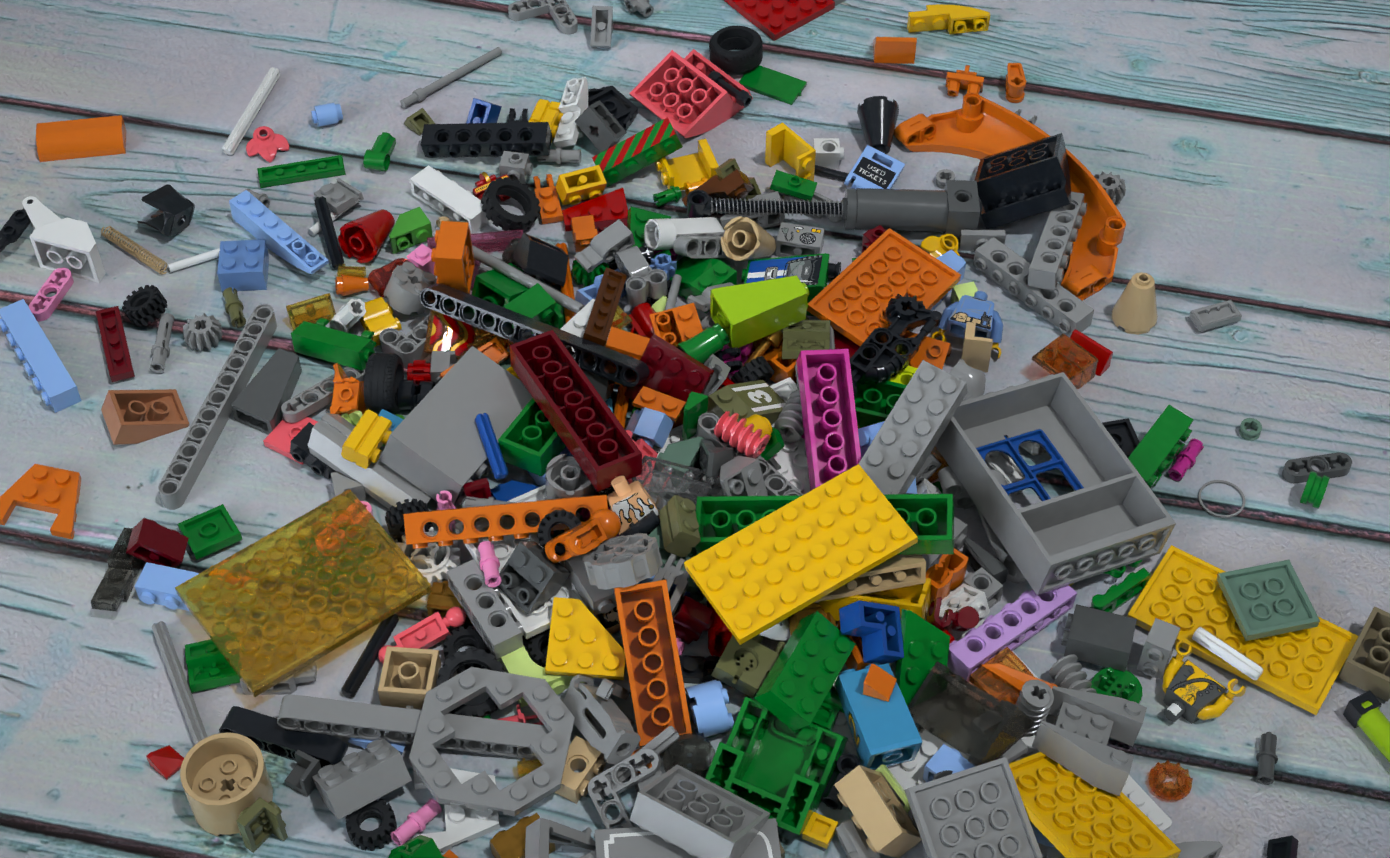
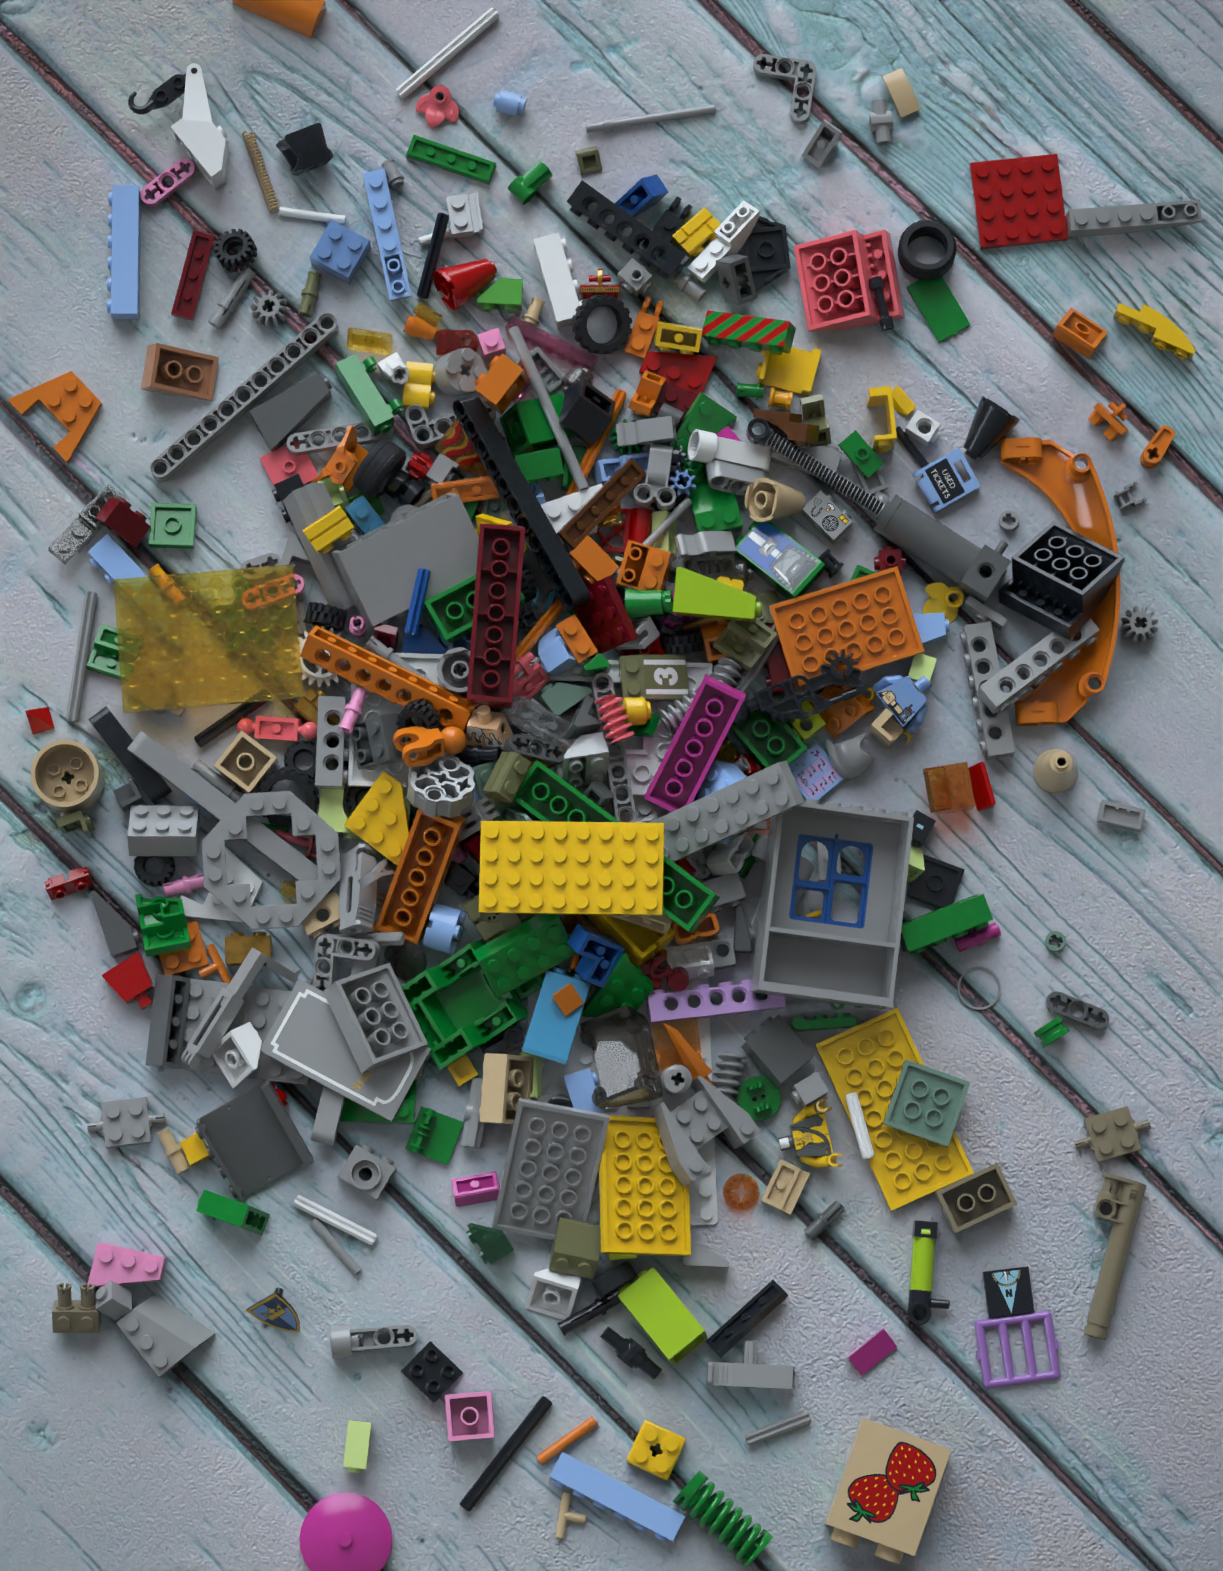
camera: 30 degrees right, 30 degrees up
none -> tan plate [761,1159,810,1215]

